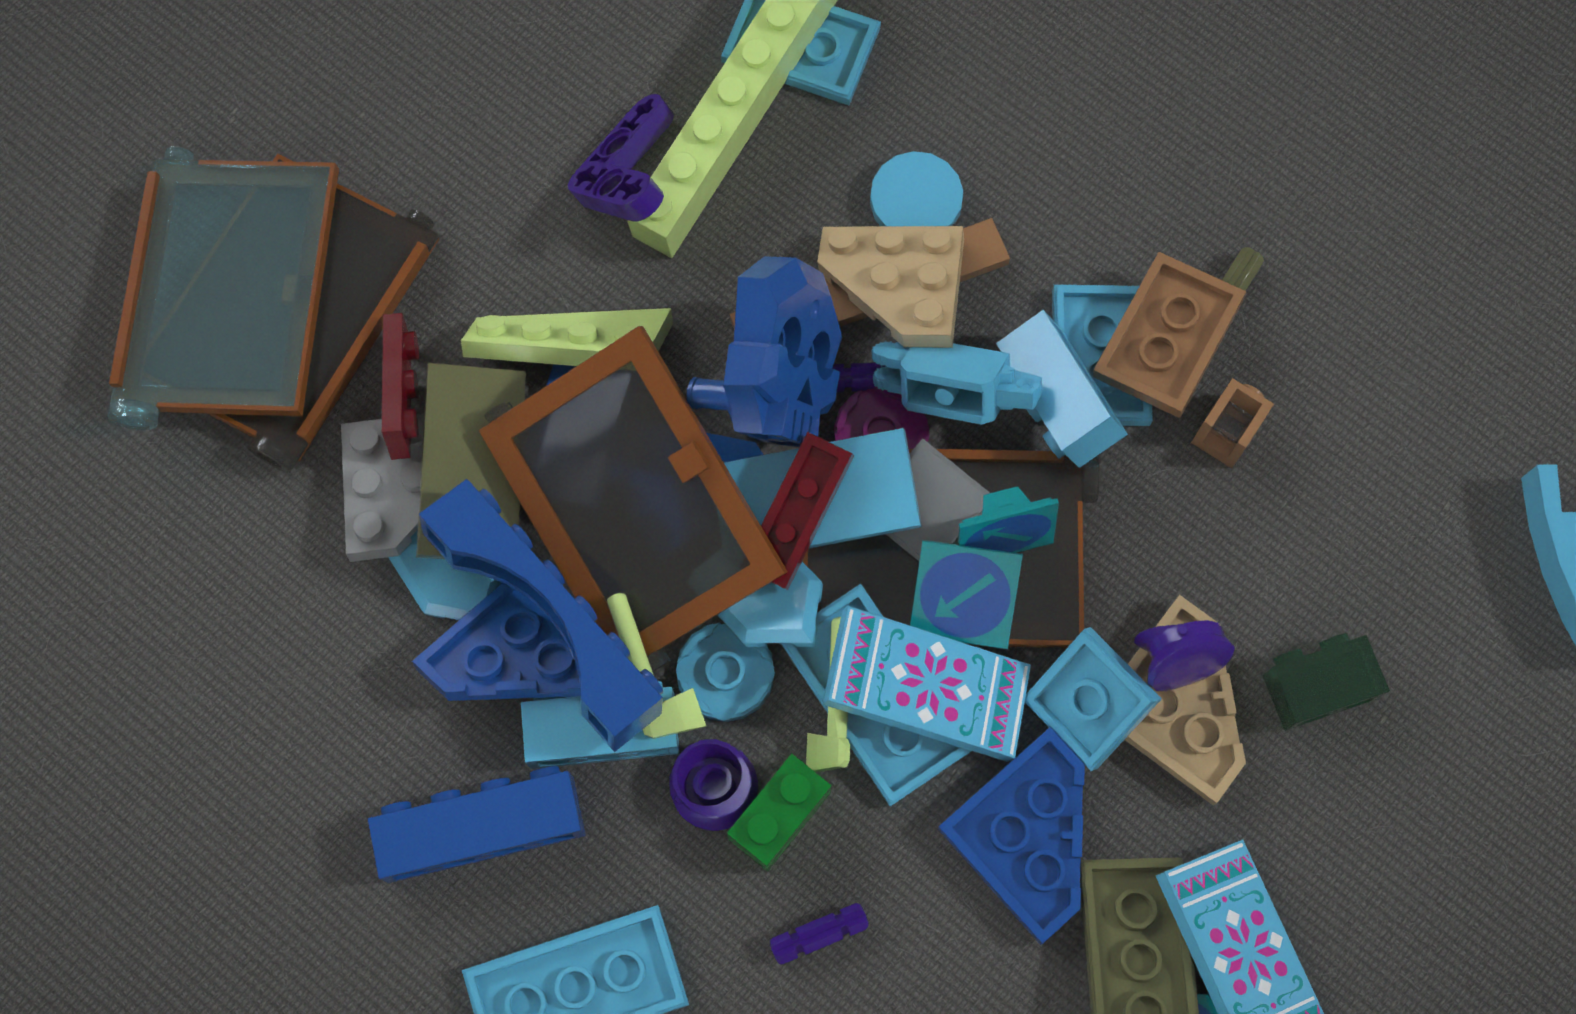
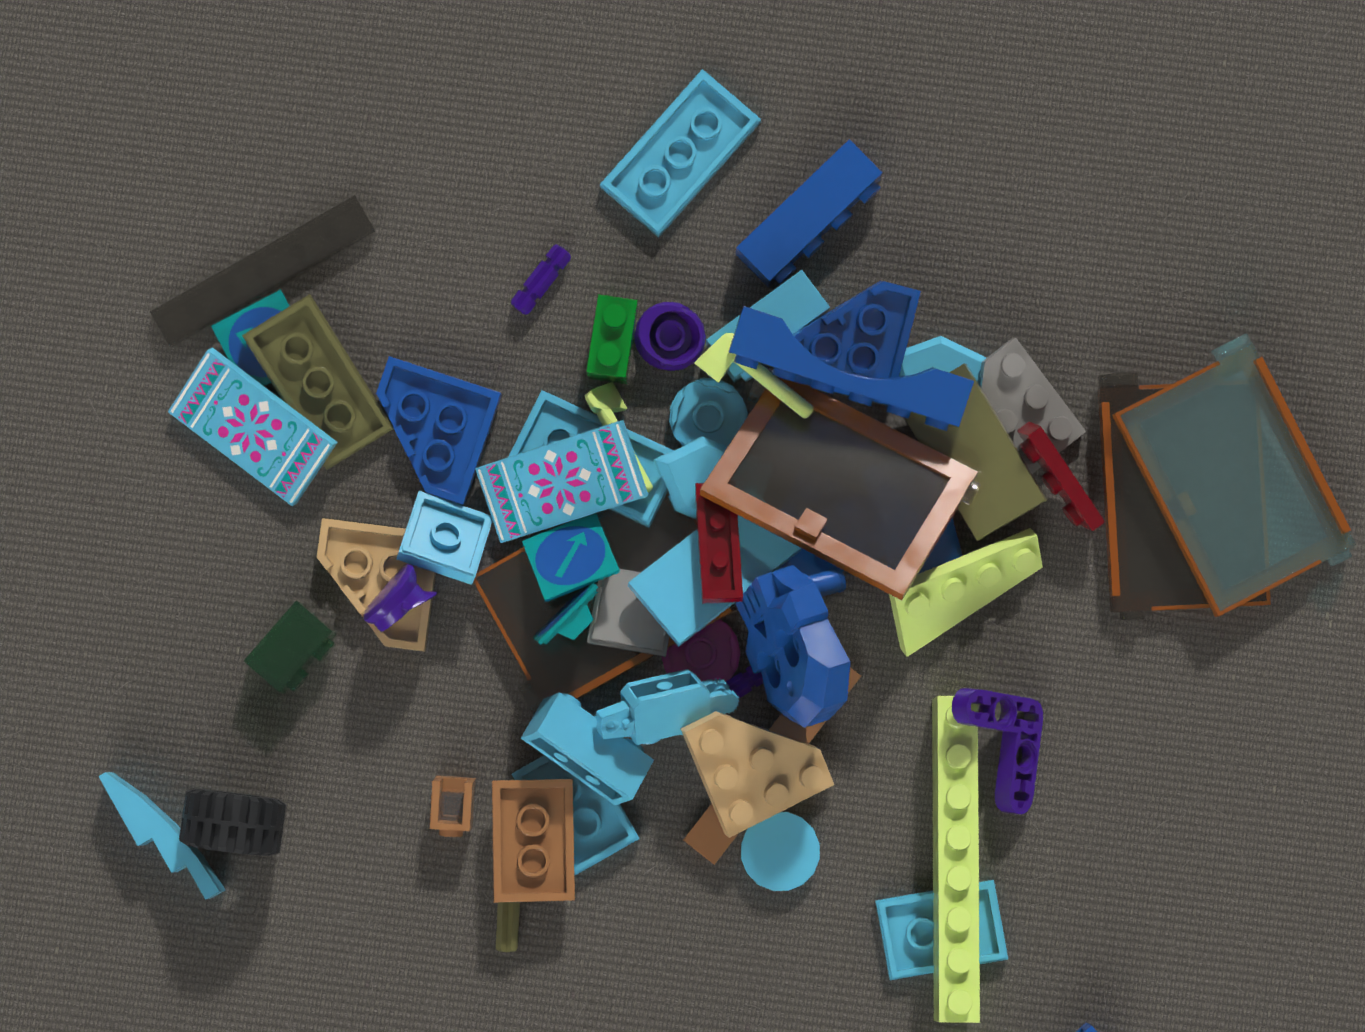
camera: 150 degrees right, 10 degrees up
none -> black tyre [179,788,287,856]

